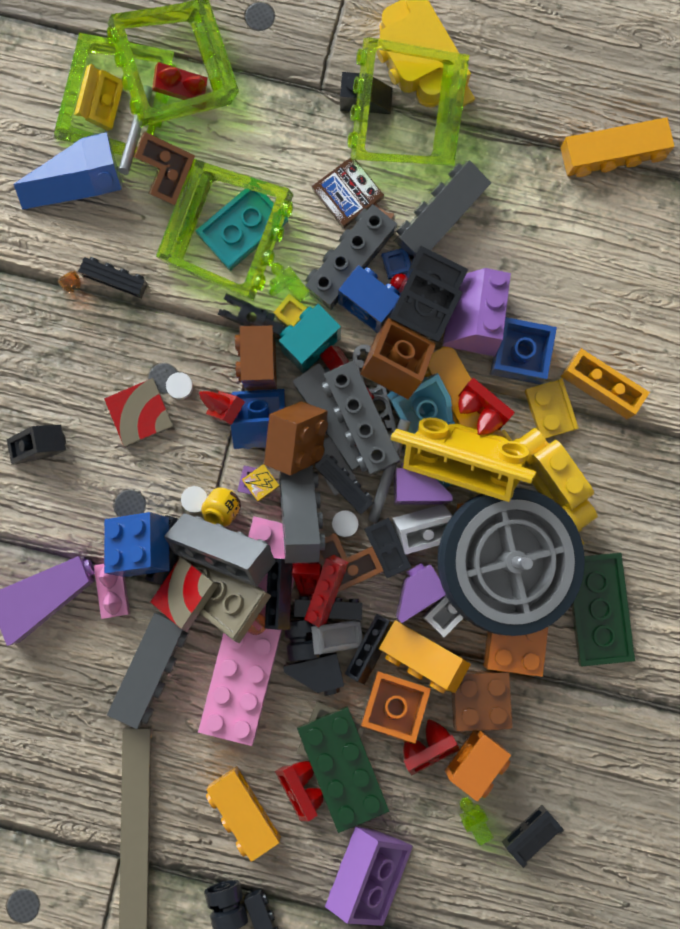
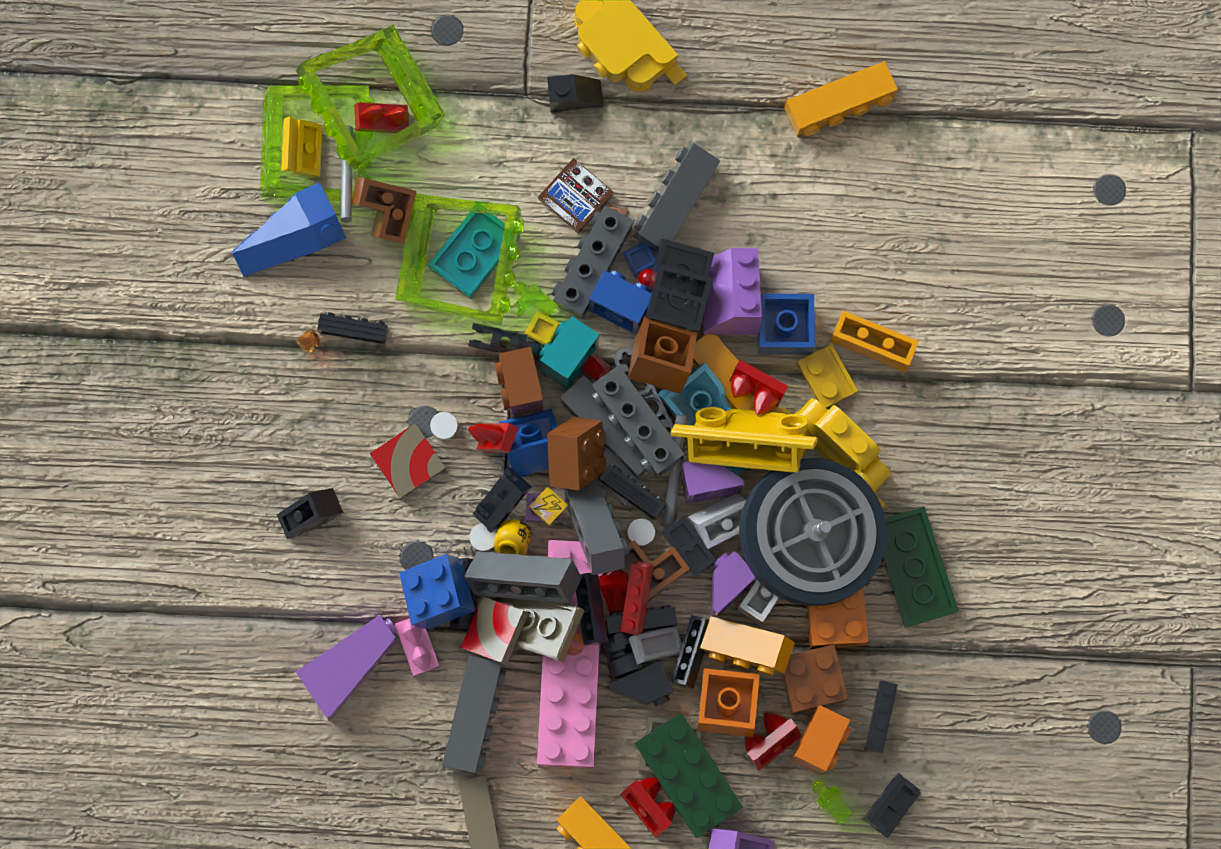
camera: 15 degrees left, 5 degrees down
clear neon green windscreen [347,37,469,166] -> none
none -> black hinge [473,467,532,533]
none -> black piece [864,680,898,754]

